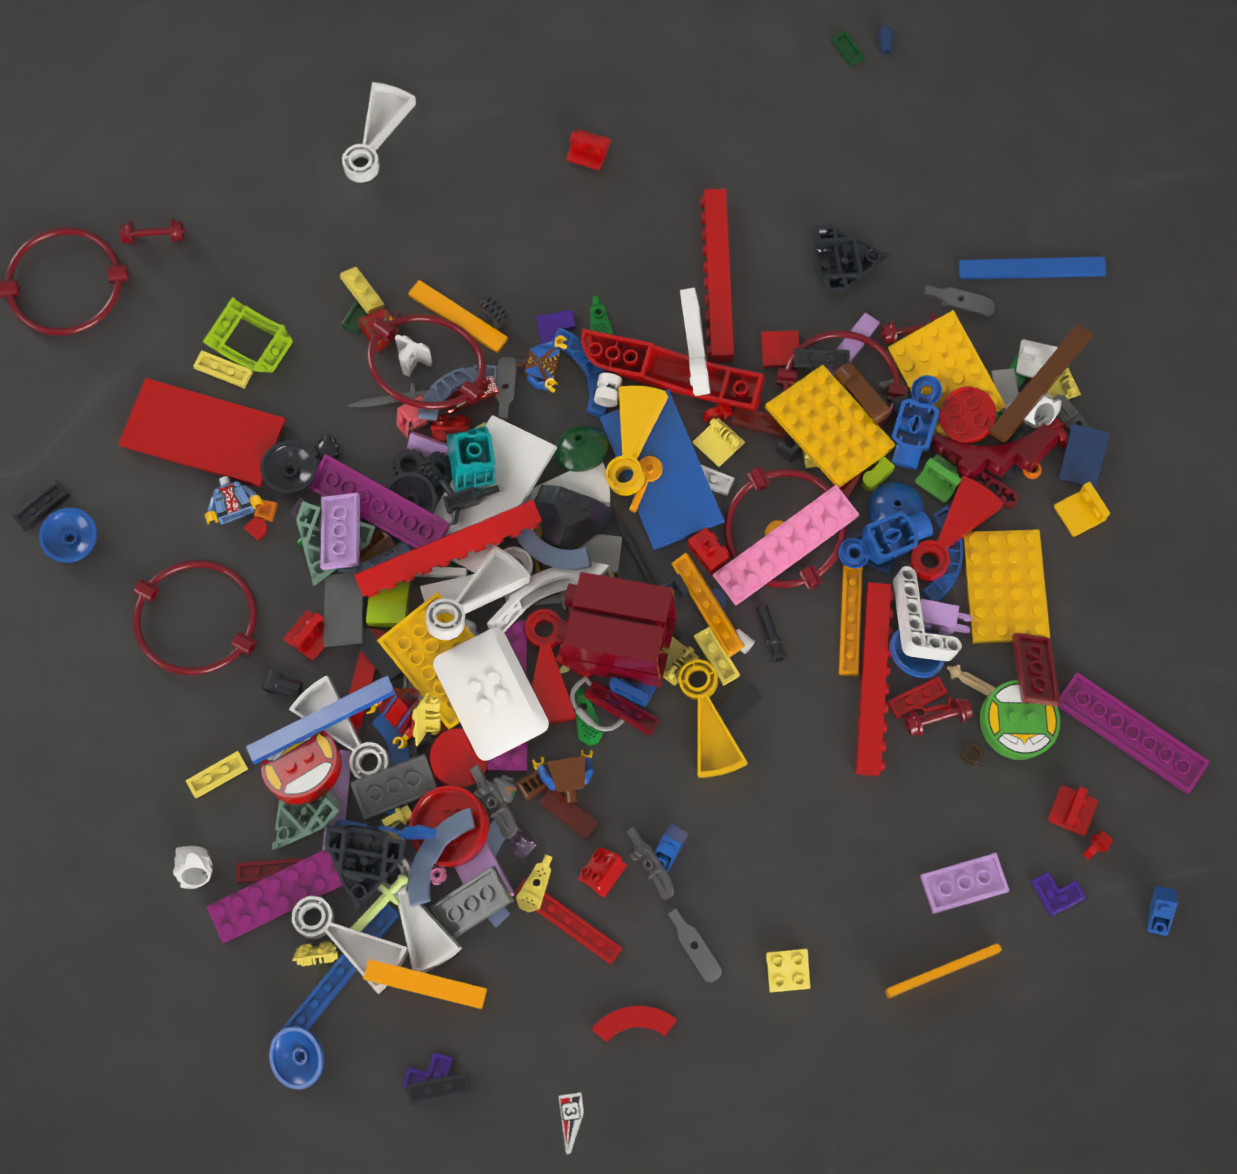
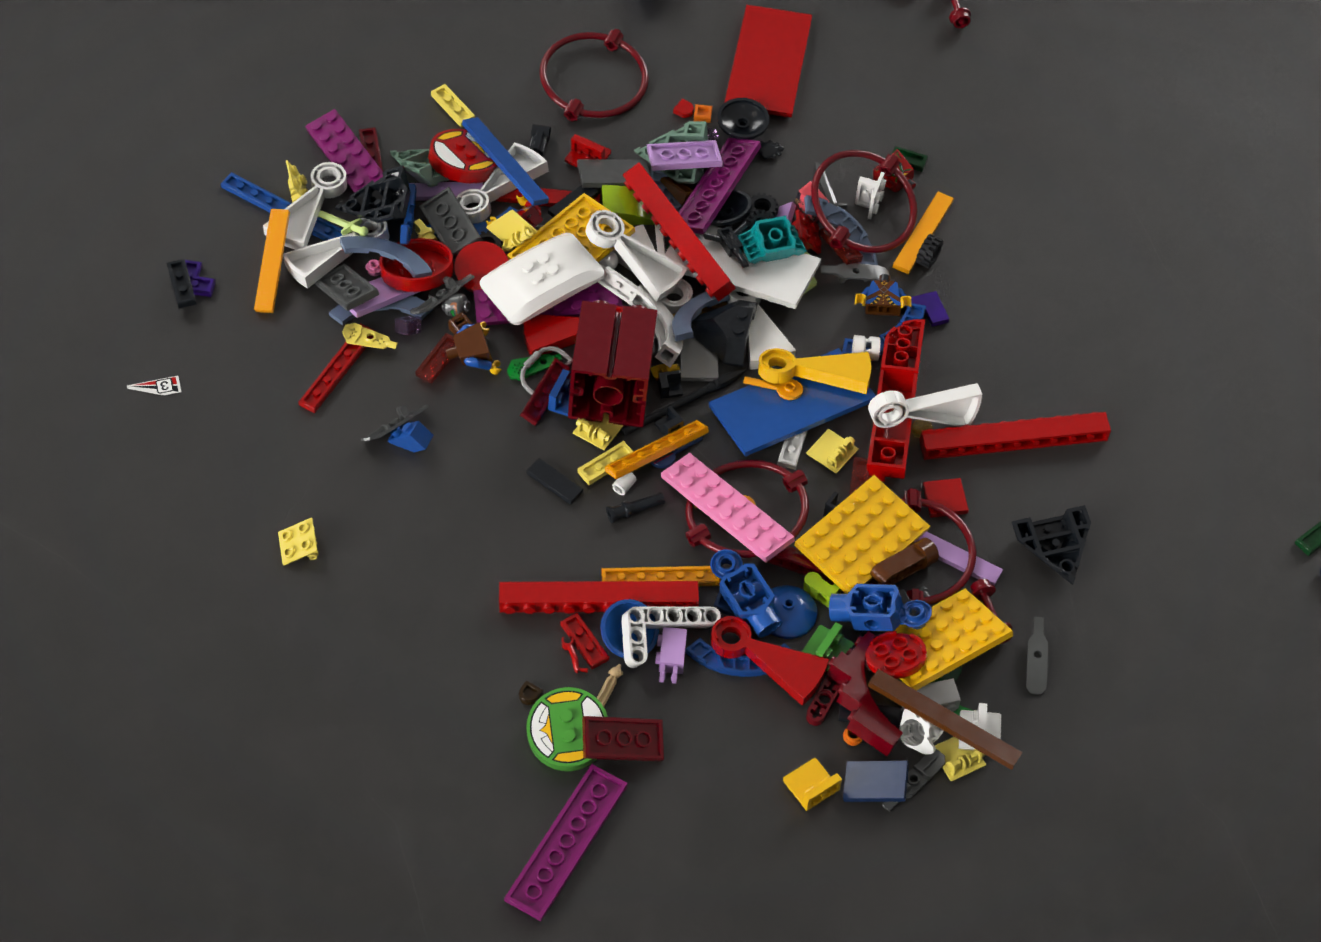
camera: 80 degrees right, 15 degrees down
white piece [173,846,213,889] -> none
light yellow plate [194,350,253,389] -> none
lime wedge [203,297,293,372] -> none
torso [205,476,264,525] -> none
blue dish [269,1026,324,1089] -> none
light yellow plate [340,267,384,315] -> none
white piece [342,82,416,183] -> none
dark green dish [554,425,609,472] -> none
red bracket [566,129,611,171] -> none
red bracket [577,847,627,898] -> none
green piece [590,296,614,335] -> none
red tile [591,1006,677,1043] -> none
dark grey piece [668,909,722,982] -> none
yellow piece [678,659,748,778] -> none
red brick [687,528,729,575] -> none
red piece [702,403,733,423] -> none
black tile [794,348,850,369] -> none
light orange tile [885,943,1002,998] -> none
dark red piece [904,698,973,737] -> none
lavender tile [920,853,1010,914] -> none
blue tile [958,257,1106,280] -> none
yellow plate [963,530,1050,643] -> none
dark purple tile [1030,872,1086,917] -> none
red piece [1048,418,1068,448] -> none
red bracket [1048,785,1098,836] -> none
red piece [1083,830,1113,860] -> none
blue slope [1147,886,1178,936] -> none

